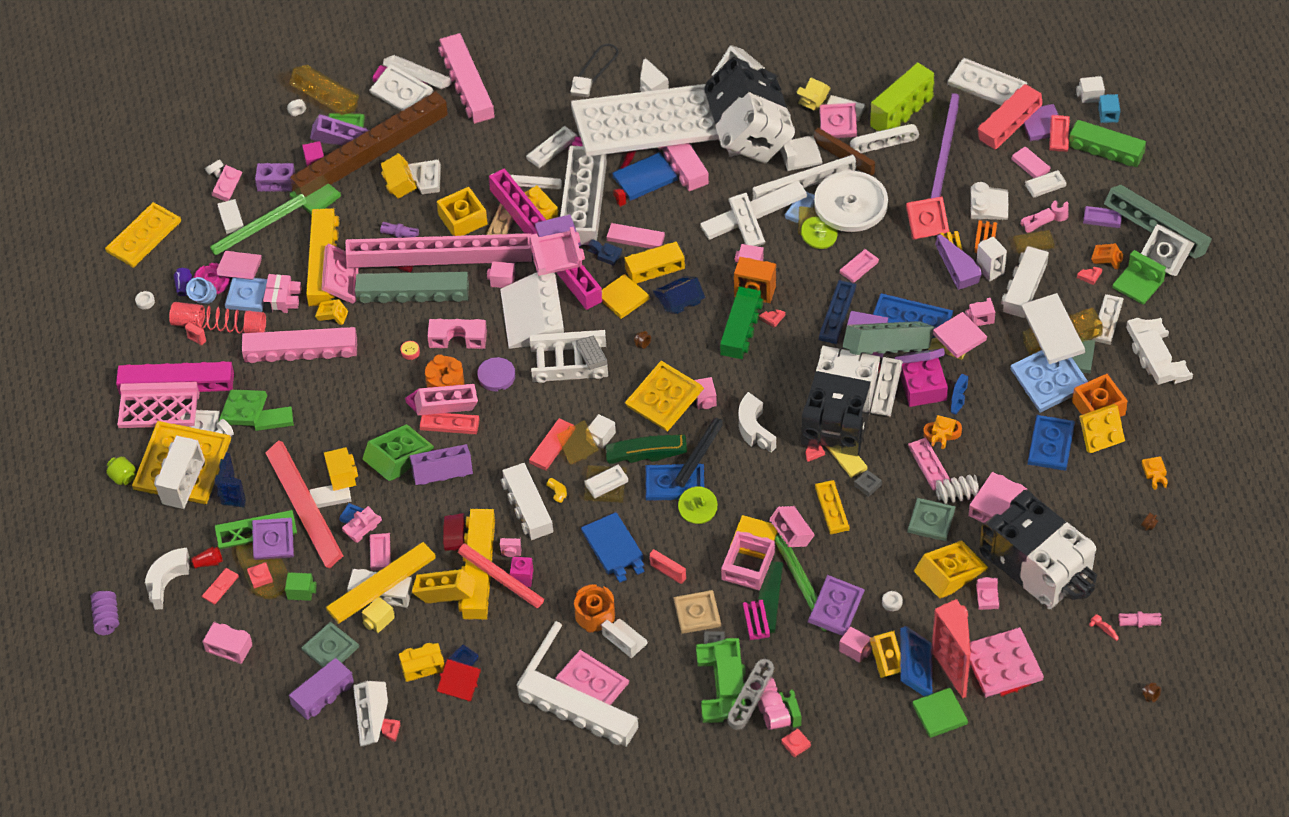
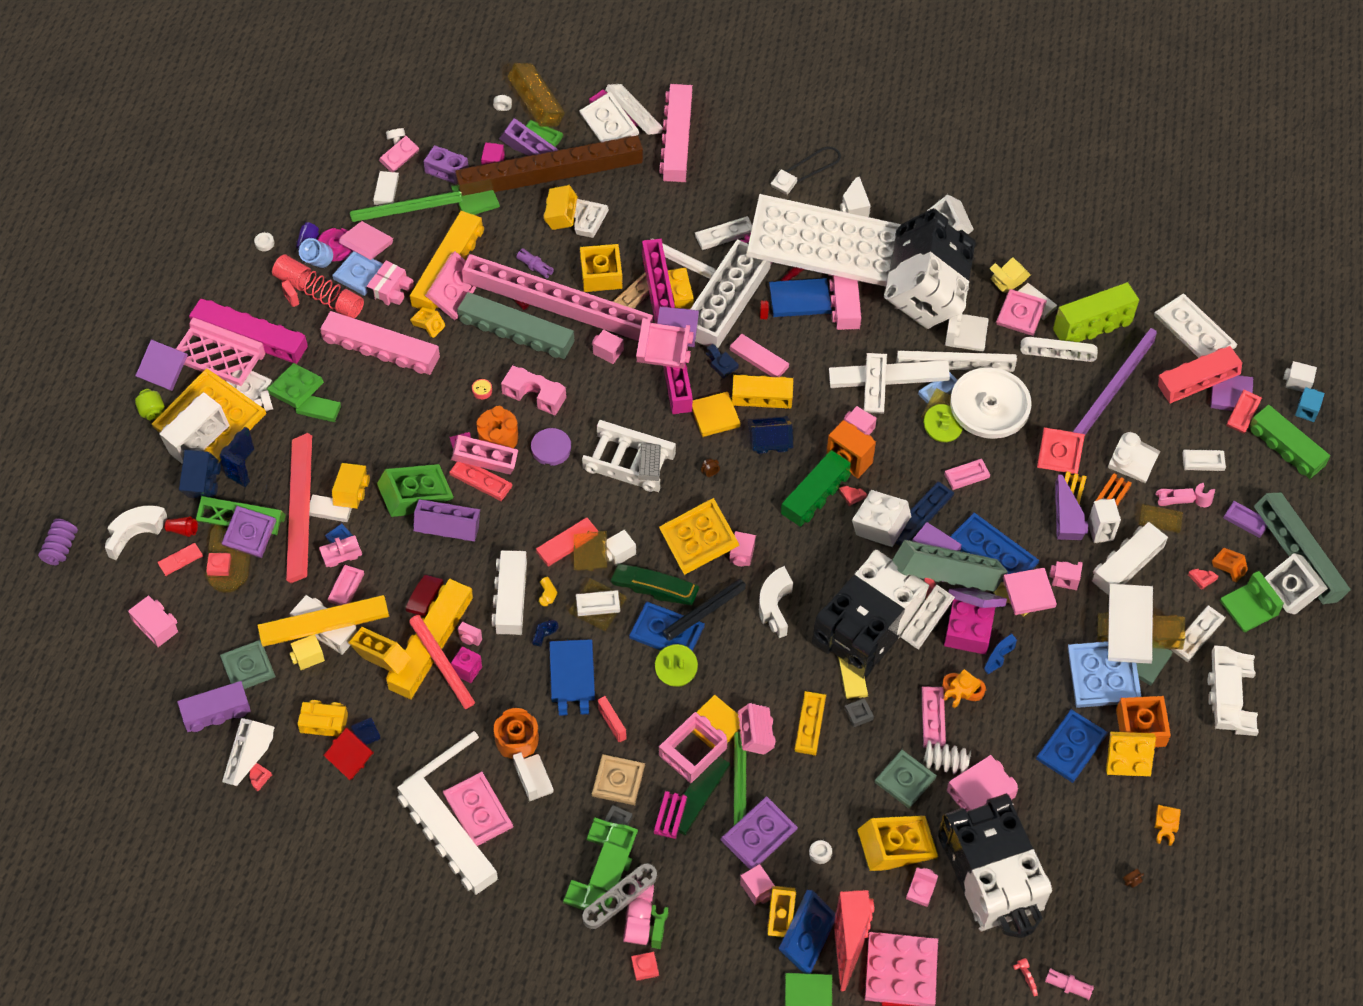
camera: 20 degrees right, 5 degrees up
yellow tile [105,202,181,268] -> none
bright green brick [285,573,316,601] -> none
white slope [500,272,564,349] -> none
coral tile [806,443,825,462] -> none
reddish brown tile [814,128,875,176] -> none
bright pink tile [1012,147,1050,178] -> none
none -> medium lavender tile [136,340,188,391]
none -> dark blue brick [179,450,221,499]
none -> clear blue arm [532,620,559,647]
none -> white brick [852,490,911,547]

